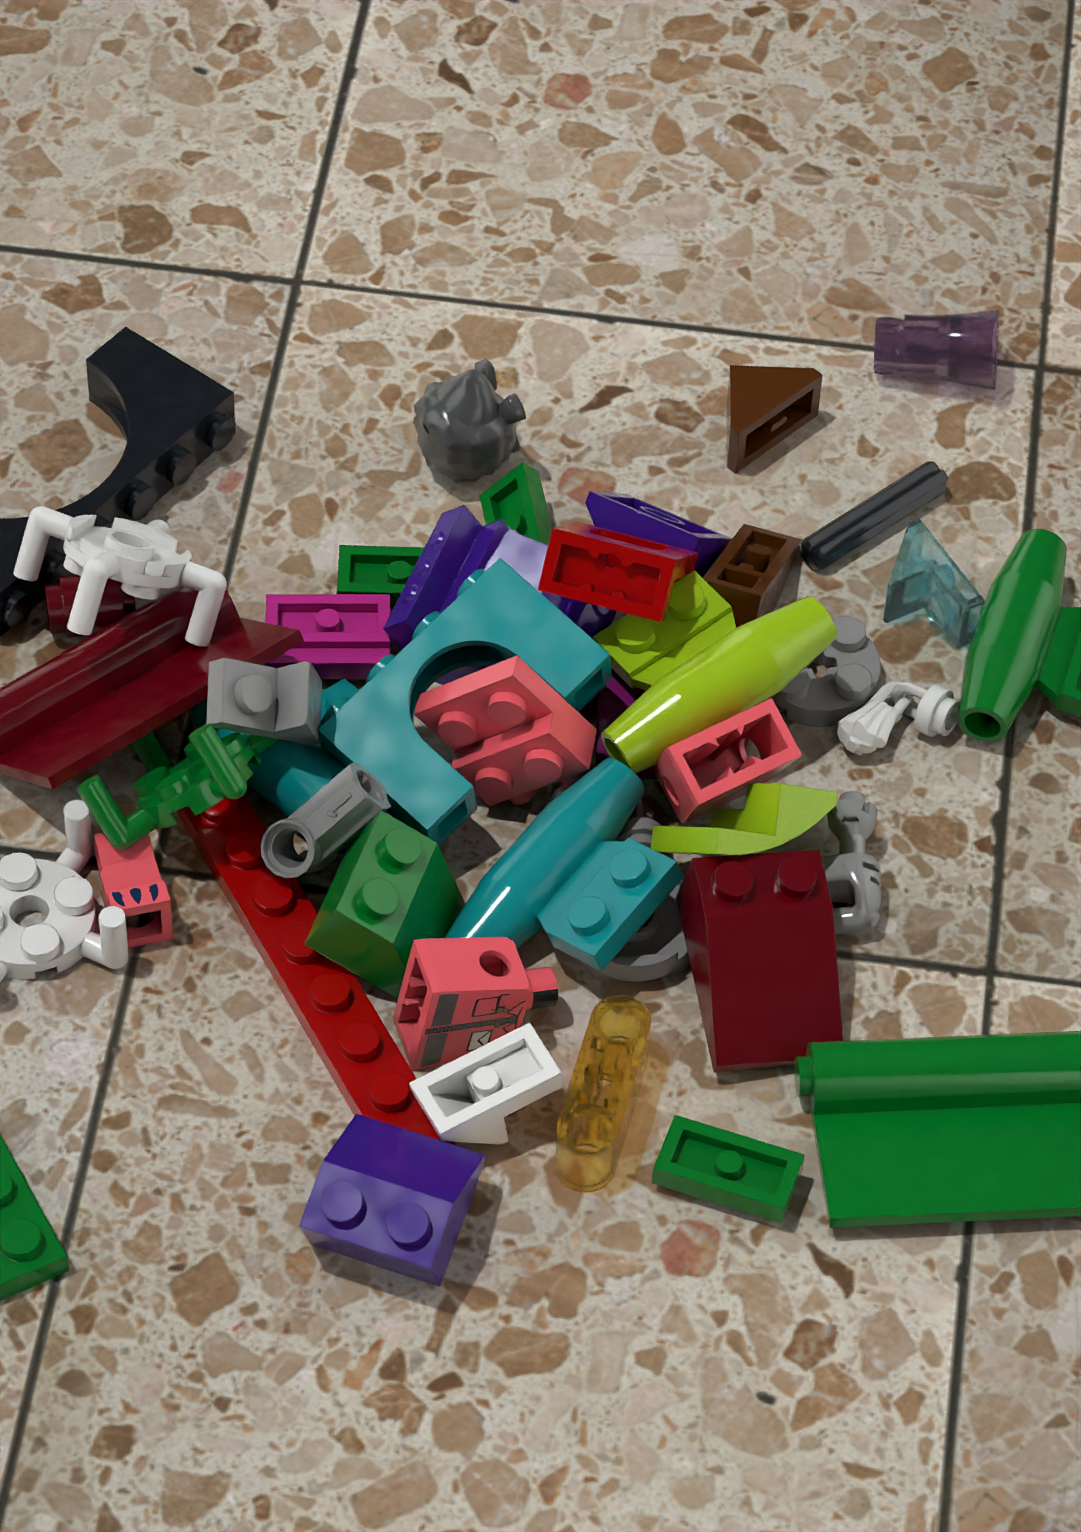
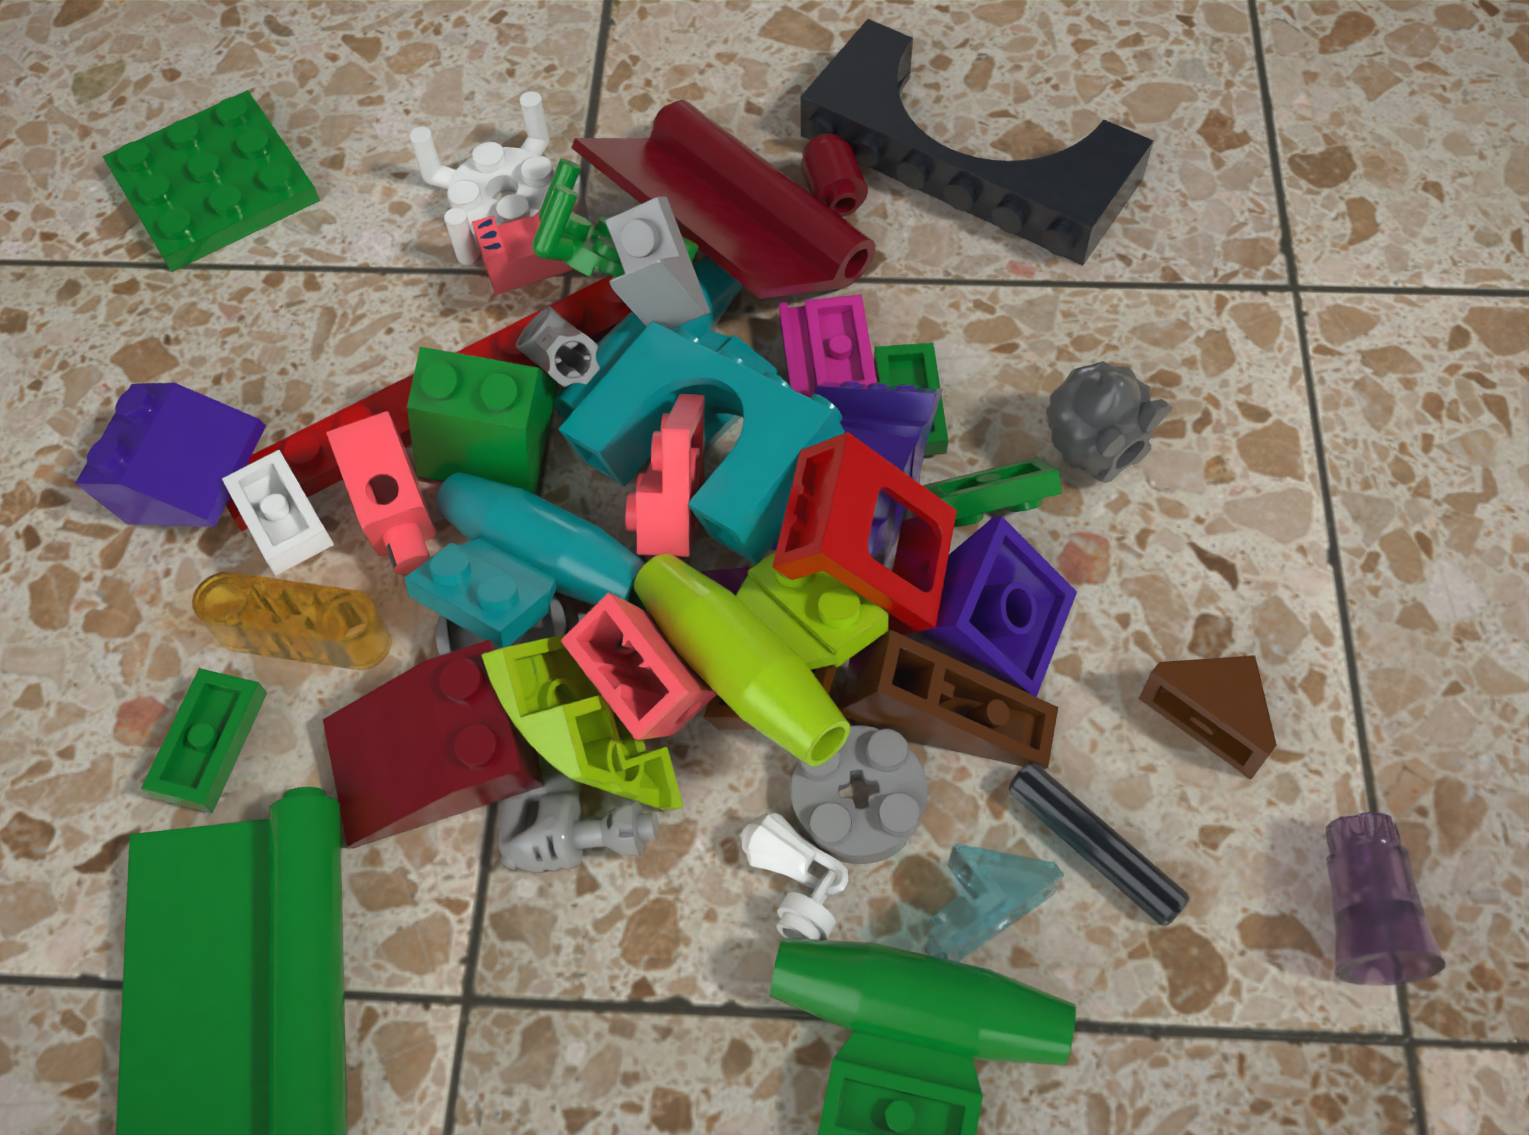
camera: 90 degrees right, 10 degrees up
white plate [13,506,227,647] -> none

